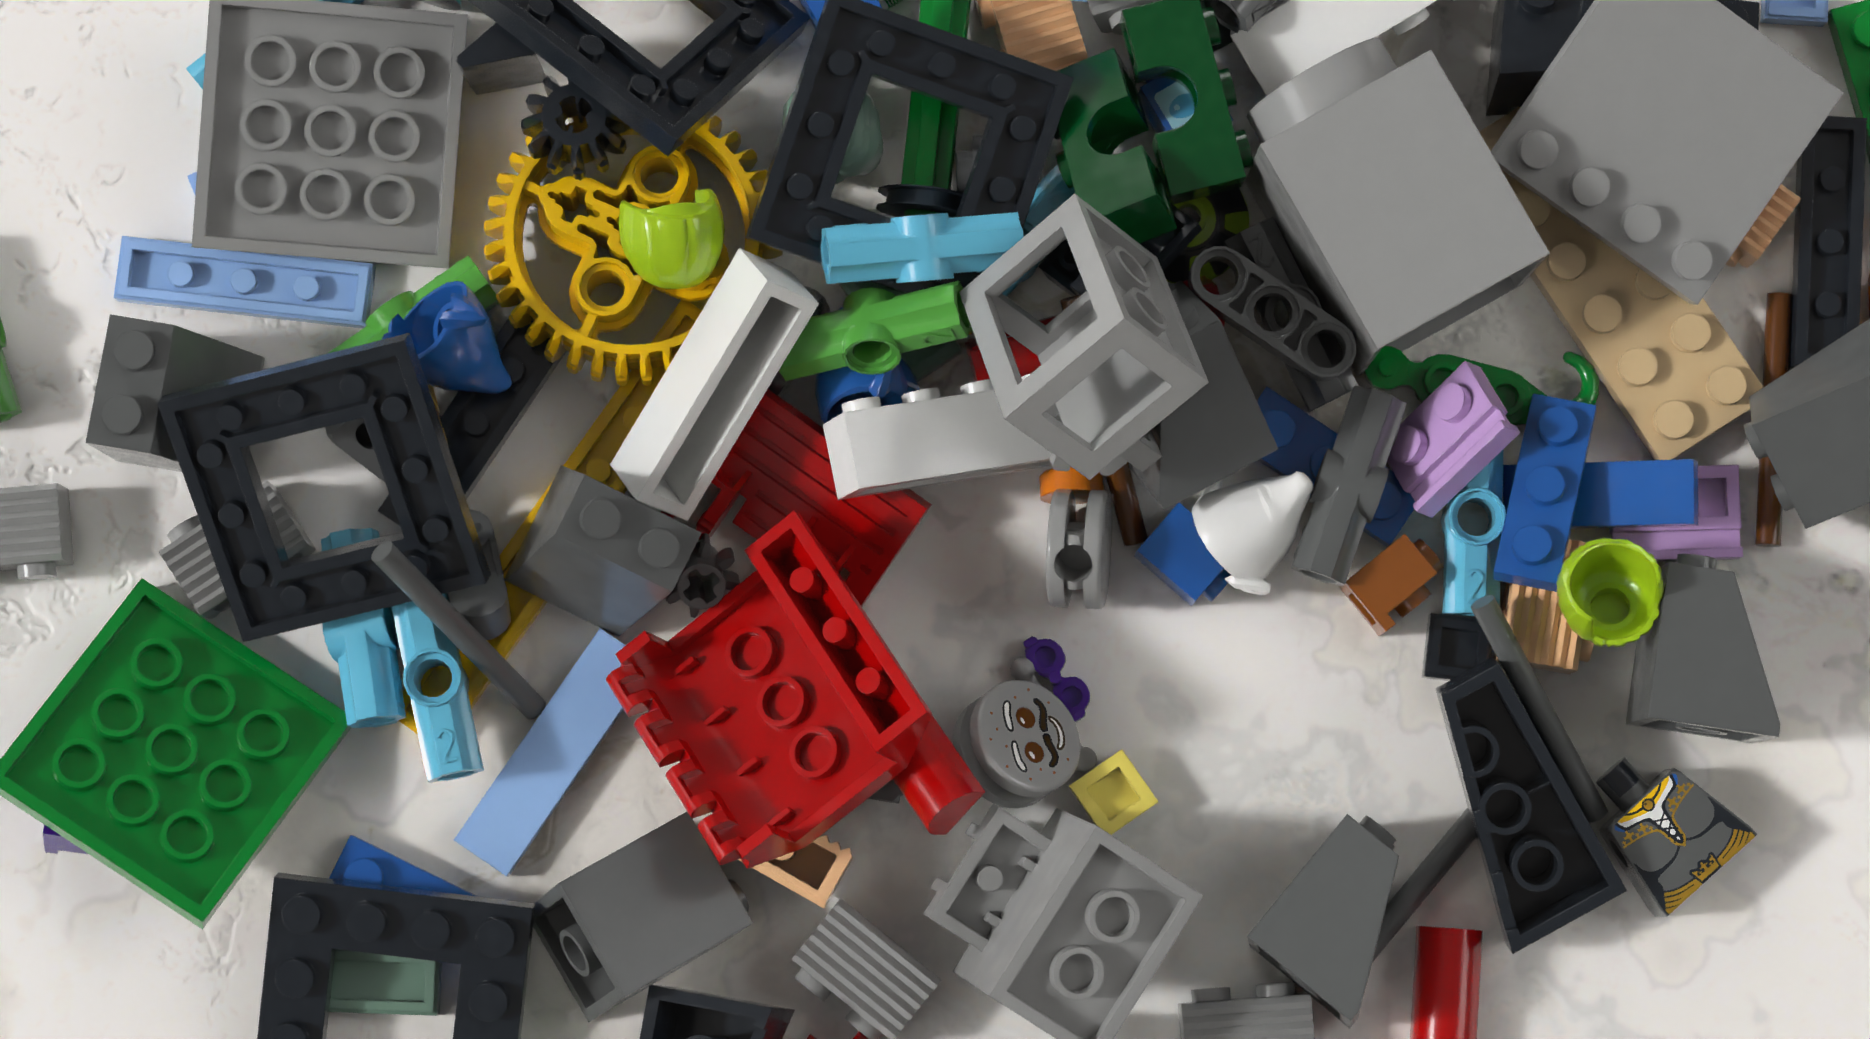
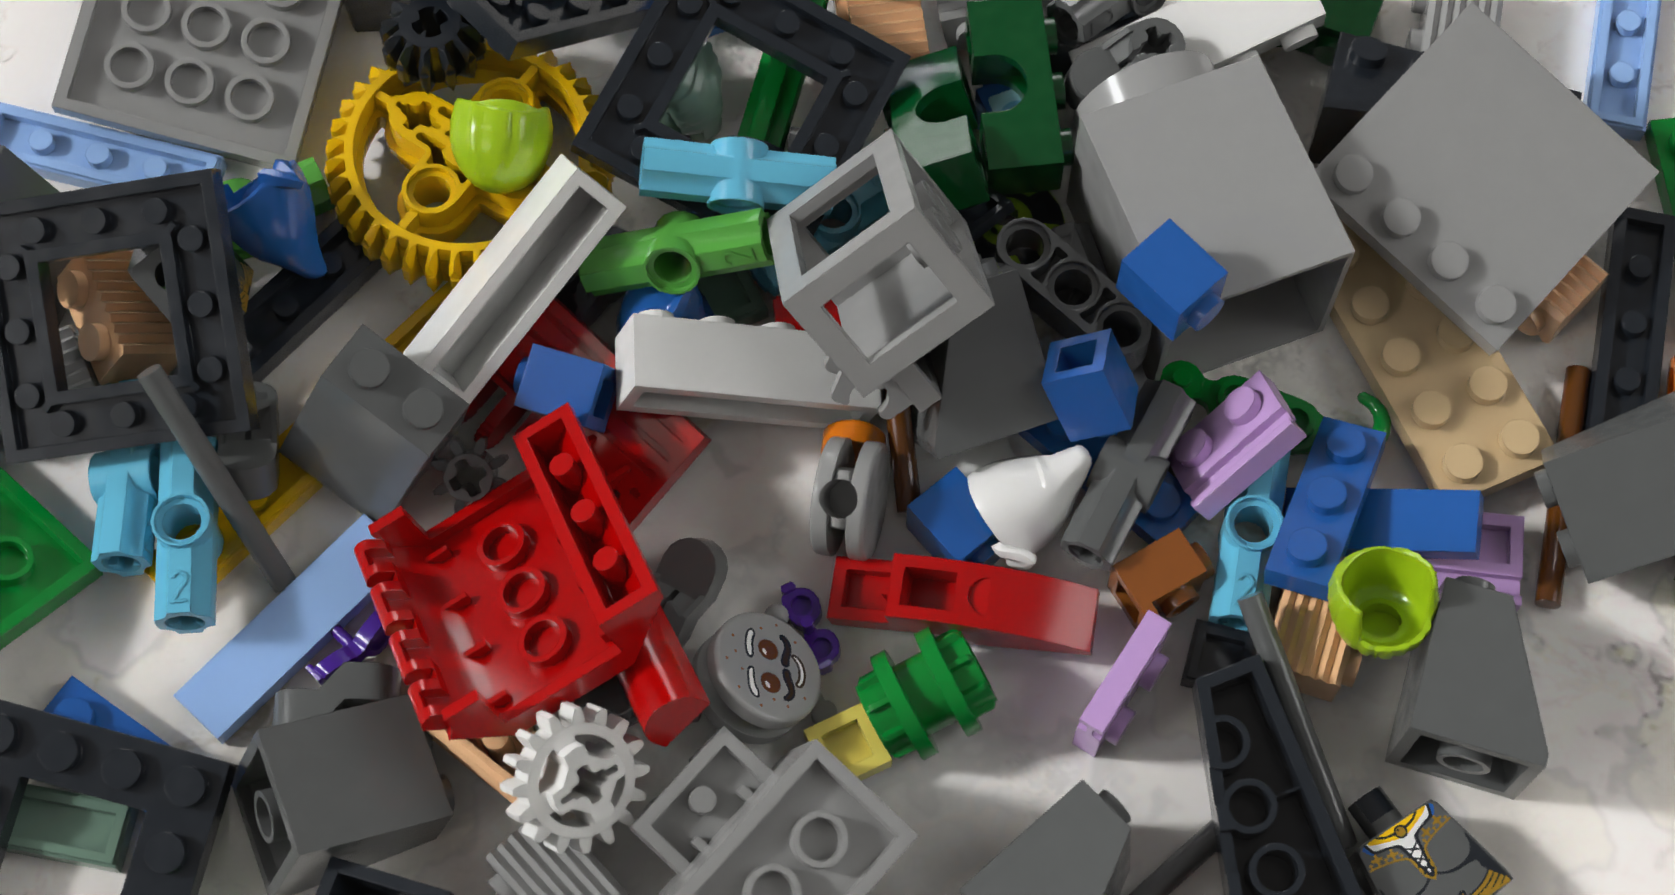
camera: 10 degrees right, 15 degrees down
none -> light nougat brick [57,250,177,385]
none -> dark grey piece [272,662,402,726]
none -> dark purple piece [305,606,390,685]
none -> white gear [500,701,650,854]
none -> blue brick [513,343,616,434]
none -> dark grey piece [653,538,728,648]
none -> red slope [826,553,1100,656]
none -> green piece [855,626,998,760]
none -> blue brick [1041,328,1139,442]
none -> dark grey piece [1064,17,1186,111]
none -> lavender plate [1072,610,1172,757]
none -> blue brick [1116,218,1228,342]

